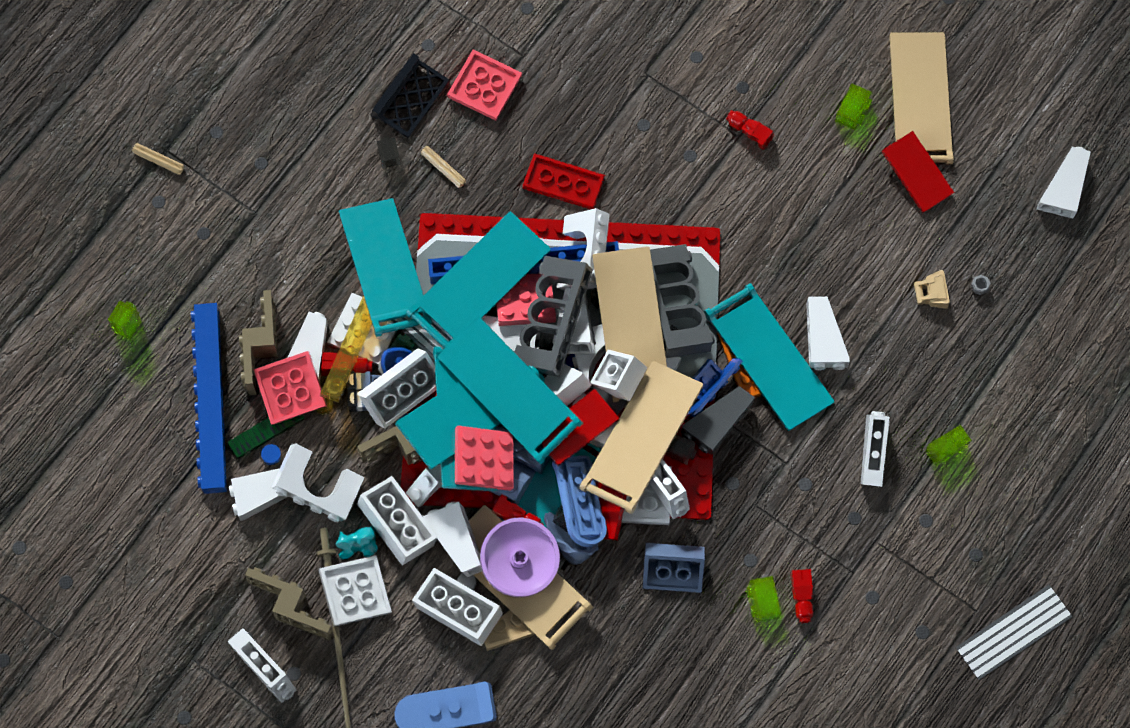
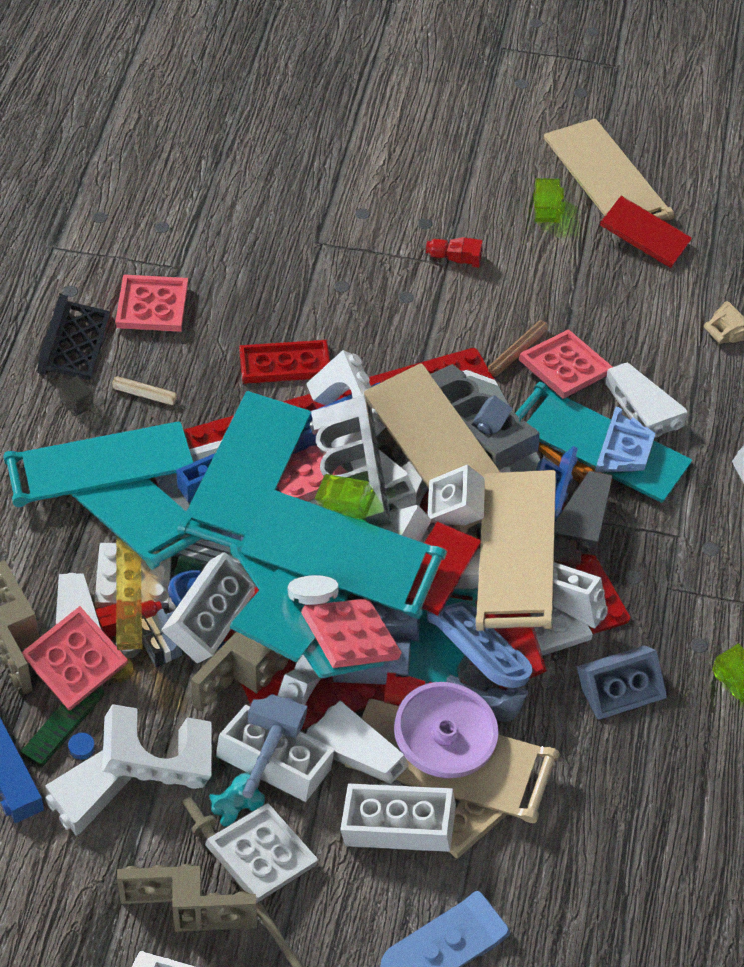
camera: 25 degrees left, 20 degrees down
none -> teal flag [3,421,193,507]
none -> sand blue piece [242,694,307,798]
none -> white tile [288,575,339,605]
none -> clear neon green brick [315,474,376,519]
none -> sand blue brick [472,395,513,436]
none -> medium nougat axle [488,320,548,377]
none -> coral plate [519,329,612,399]
none -> light blue wing [595,407,655,472]

